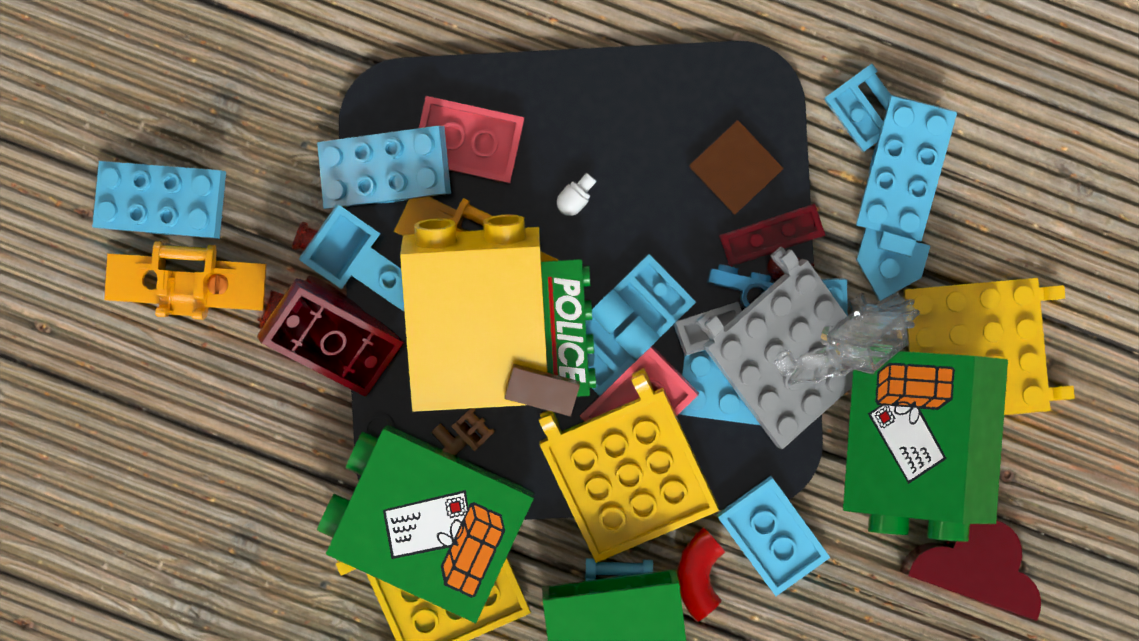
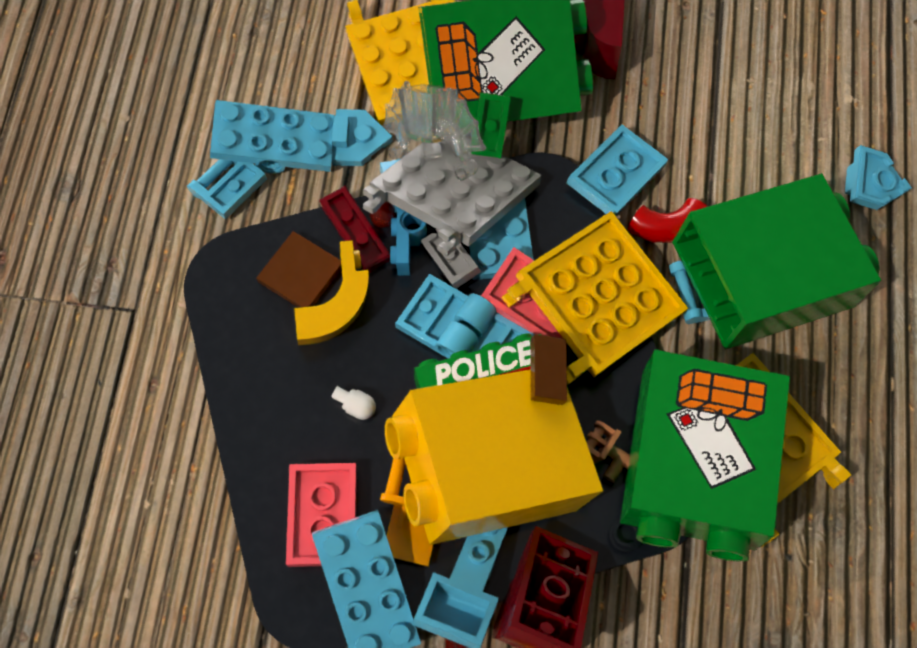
camera: 105 degrees left, 20 degrees down
none -> yellow arch [294,240,369,345]
none -> green plate [470,92,511,158]

